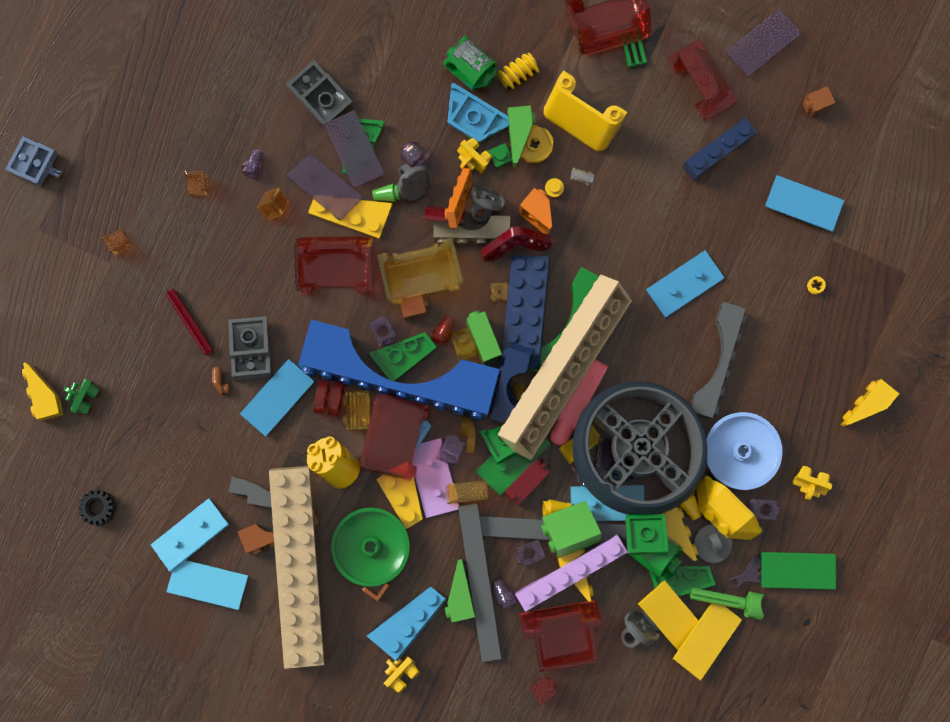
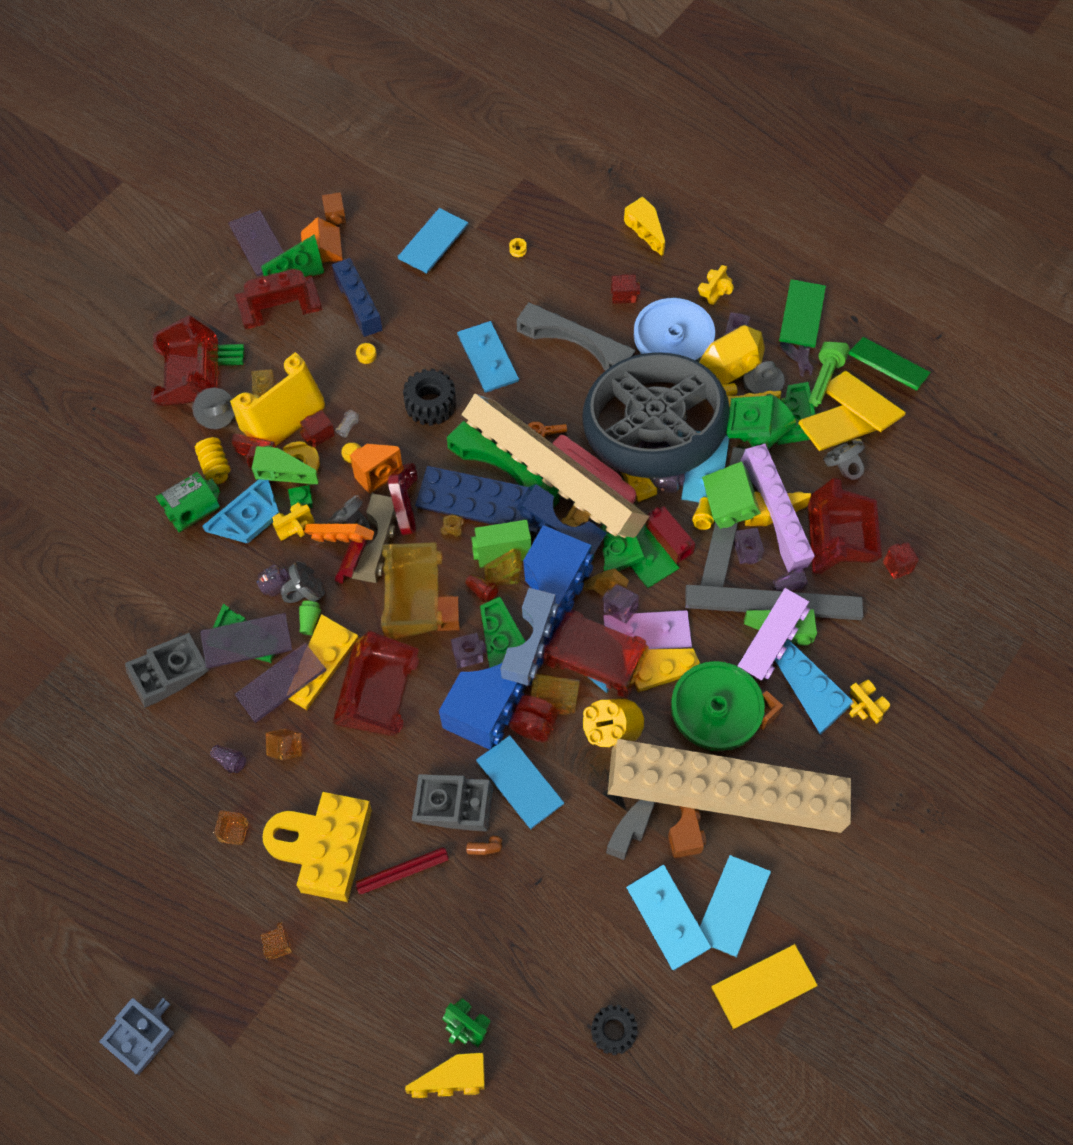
camera: 75 degrees left, 20 degrees down
clear yellow brick [445,480,488,504] -> none
none -> dark grey tile [192,387,234,429]
none -> clear red slope [231,434,276,469]
none -> clear yellow brick [252,369,276,399]
none -> green wing [261,234,324,287]
none -> yellow brick [263,792,372,902]
none -> clear red brick [300,410,335,447]
none -> orange slope [301,217,343,263]
none -> yellow tile [356,343,377,364]
none -> black tyre [403,369,456,426]
none -> sand blue arch [500,588,559,685]
none -> orange plate [528,422,567,438]
none -> clear red brick [611,274,640,304]
none -> yellow piece [712,944,818,1029]
none -> lavender brick [738,588,810,682]
none -> green piece [848,337,931,391]

